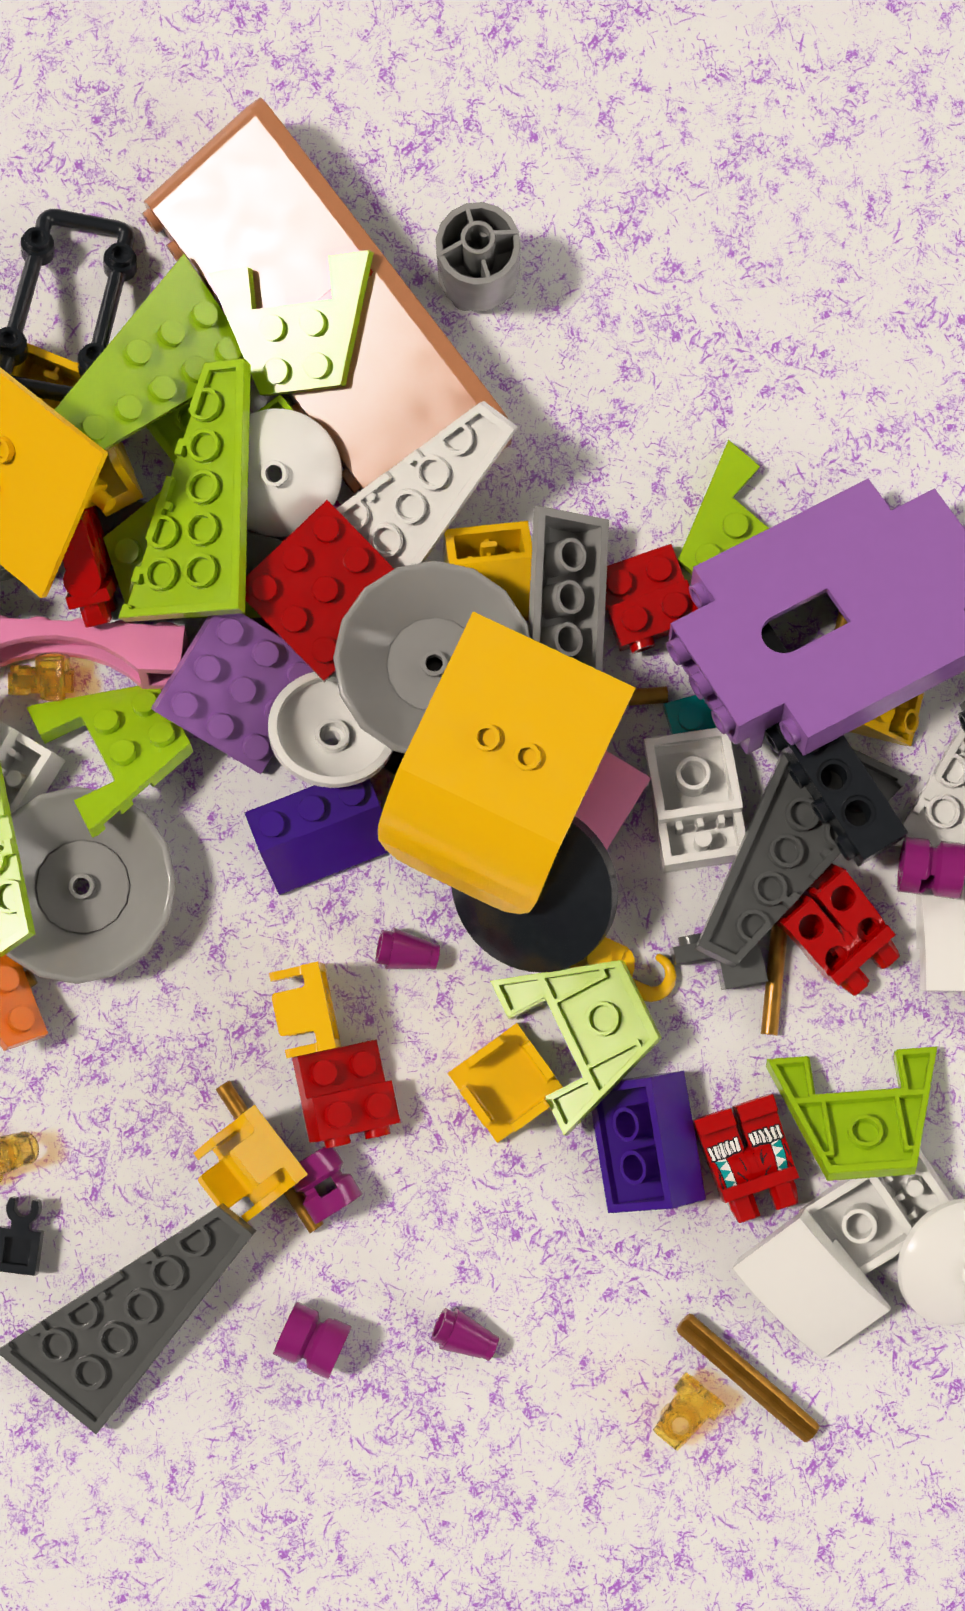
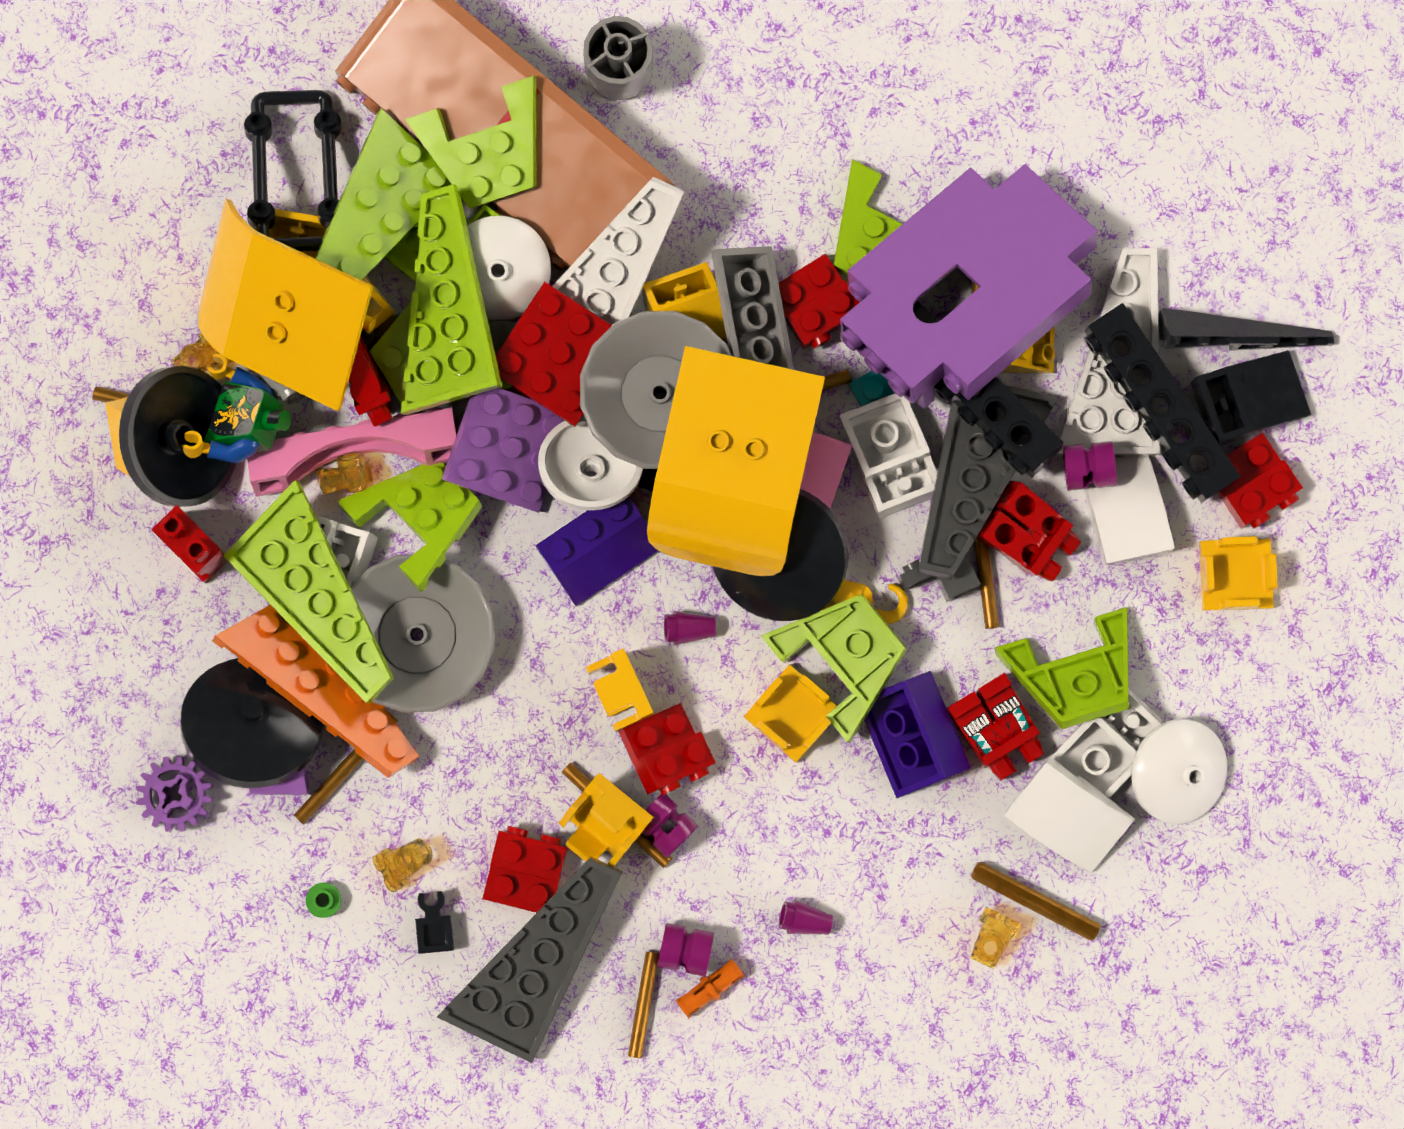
camera: 20 degrees left, 0 degrees up
none -> red plate [482,826,568,913]
none -> pearl gold bar [628,951,659,1058]
none -> orange pin [675,958,745,1019]

